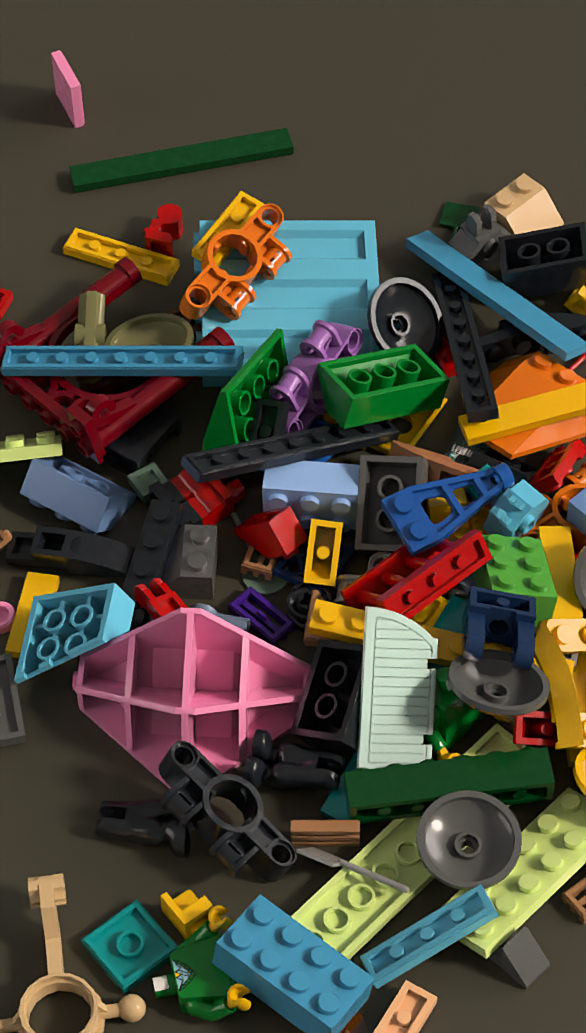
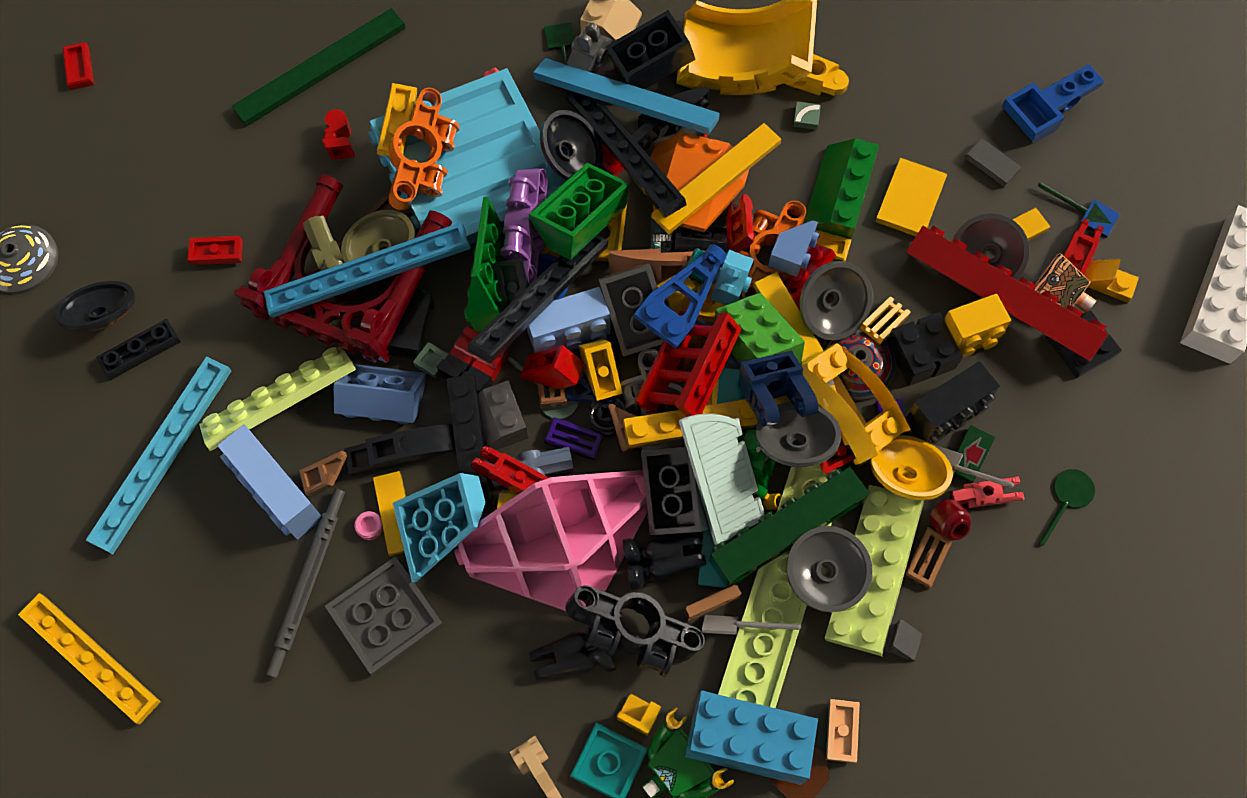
camera: 25 degrees left, 15 degrees up
bright pink tile [51,50,85,128] -> none
yellow tile [63,228,180,286] -> none
medium azure tile [360,884,499,989] -> none

